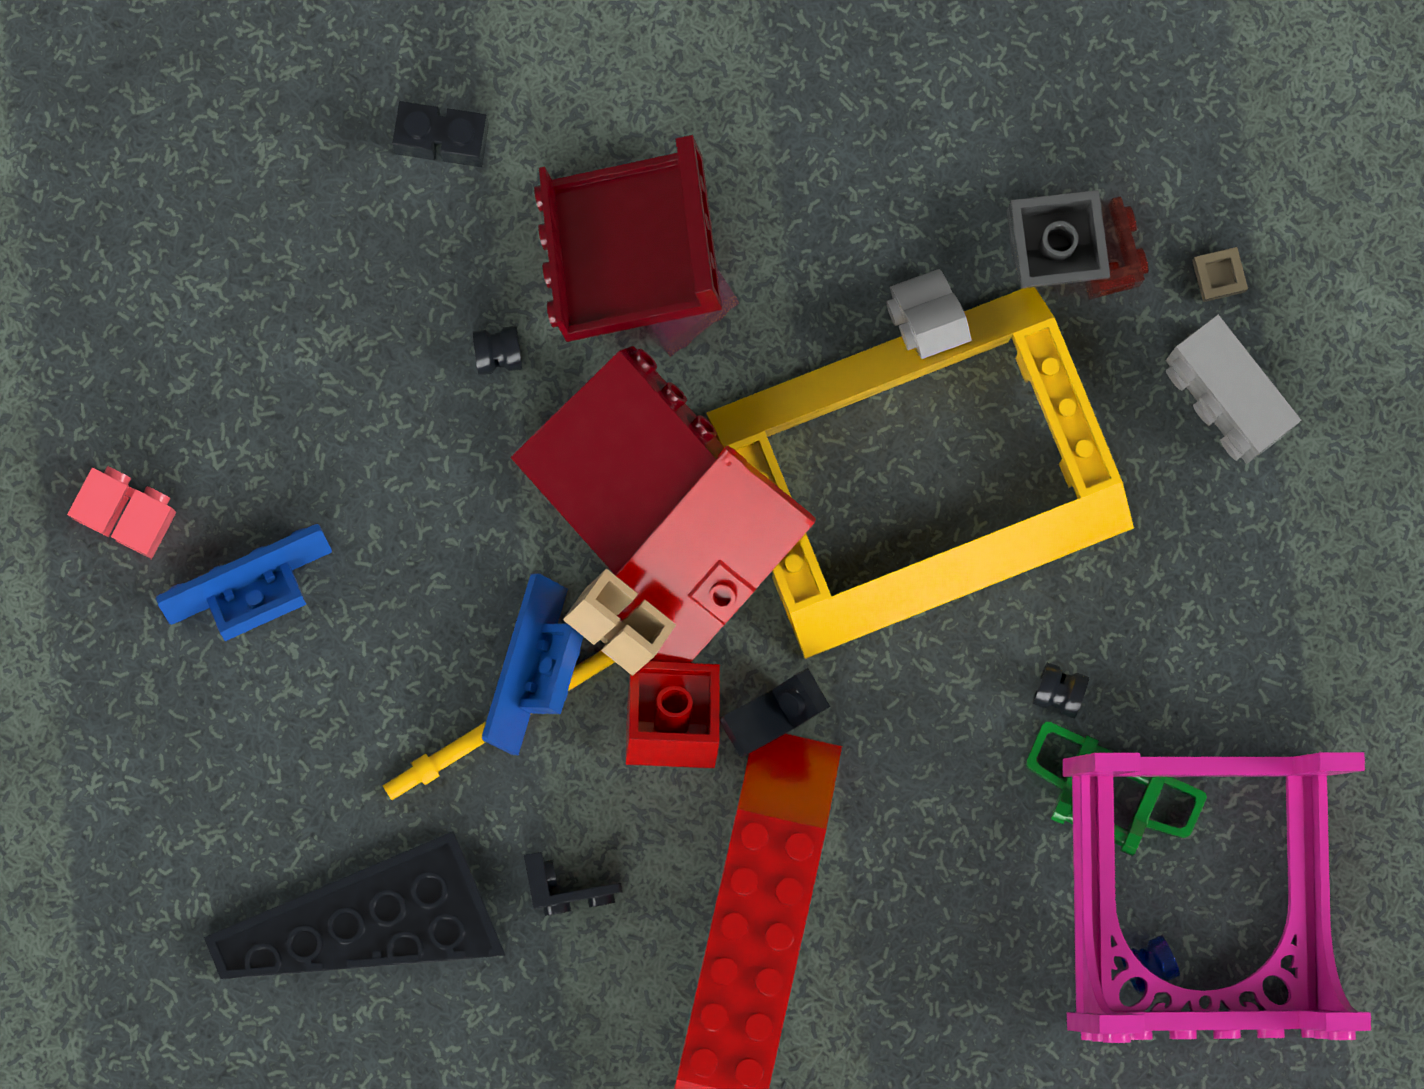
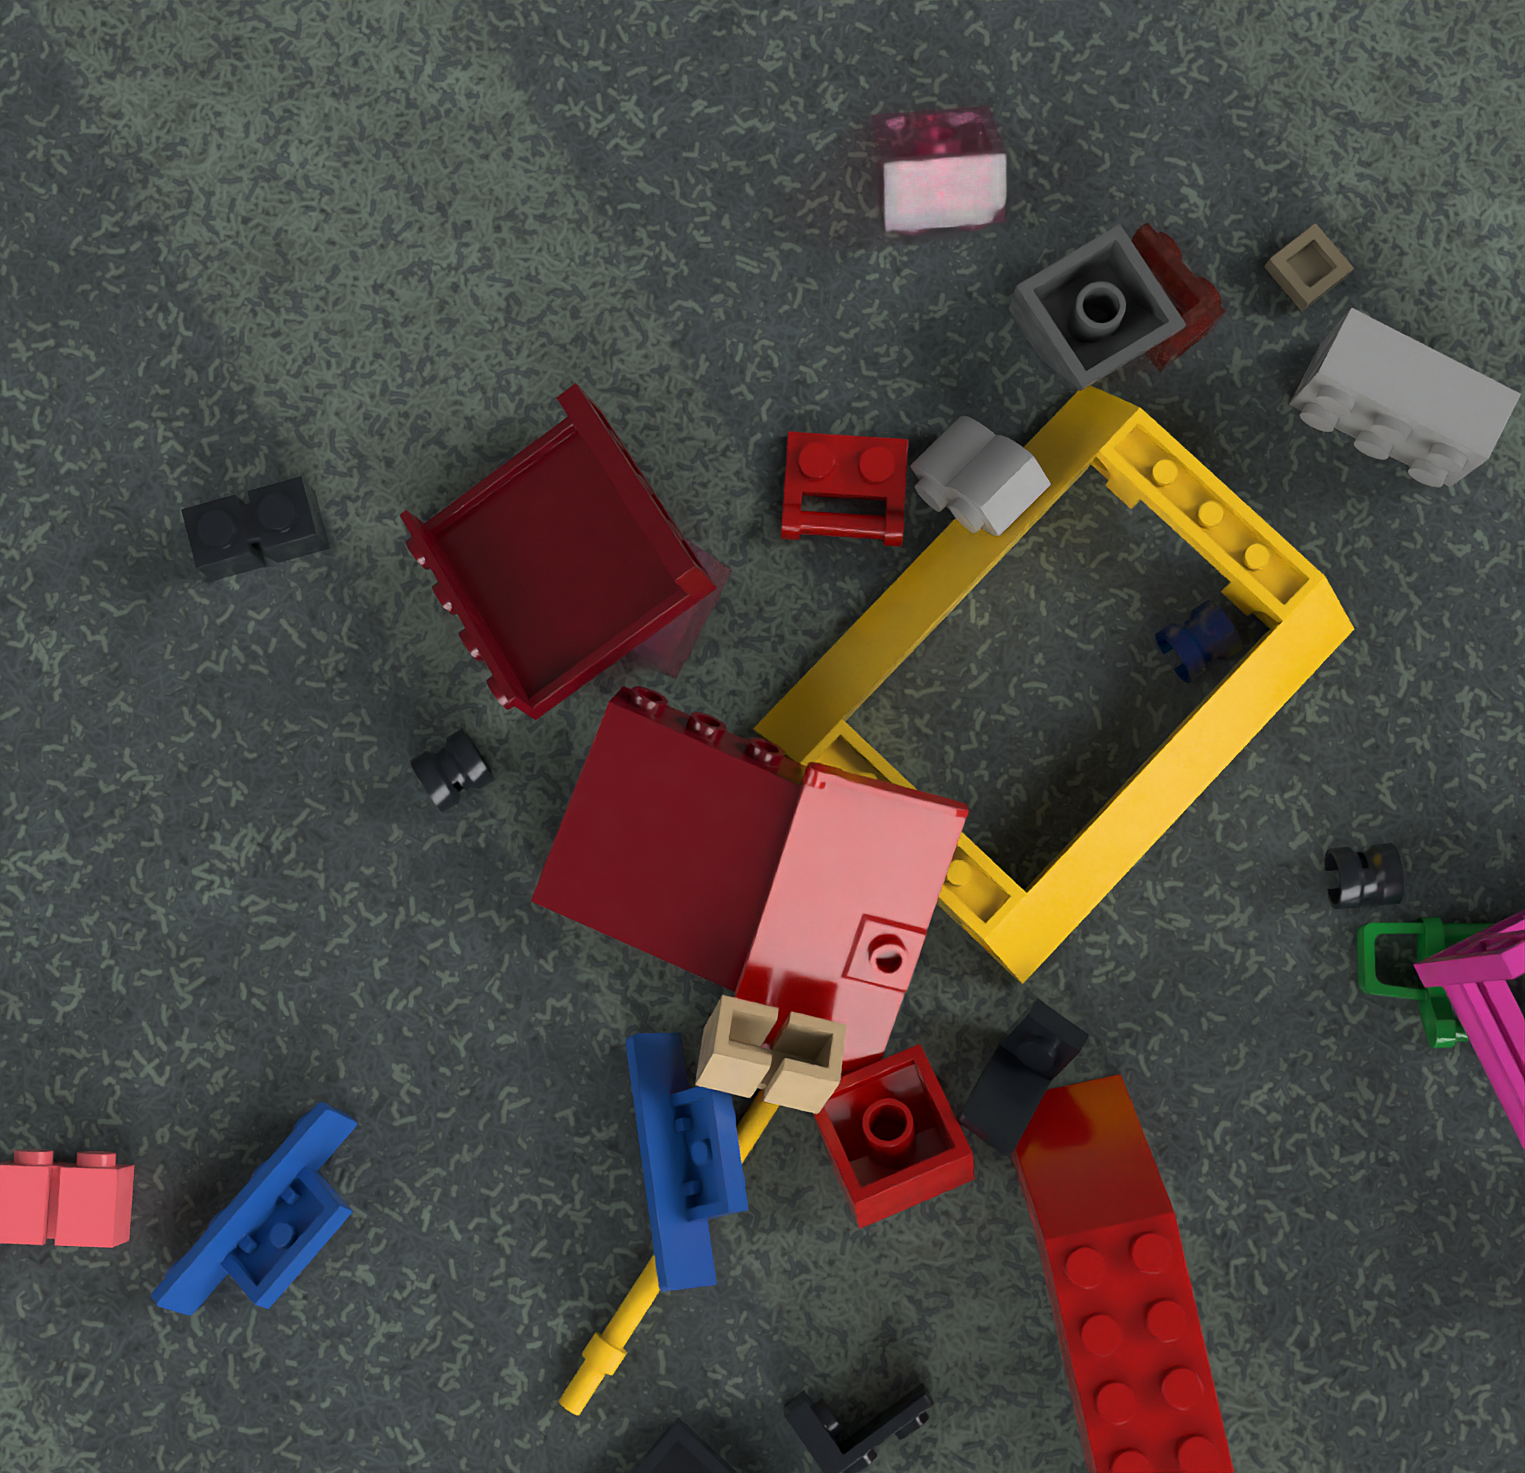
camera: 20 degrees left, 0 degrees up
none -> red plate [781,431,908,547]
none -> slope [872,106,1006,235]
none -> clear blue wheel [1155,600,1242,684]

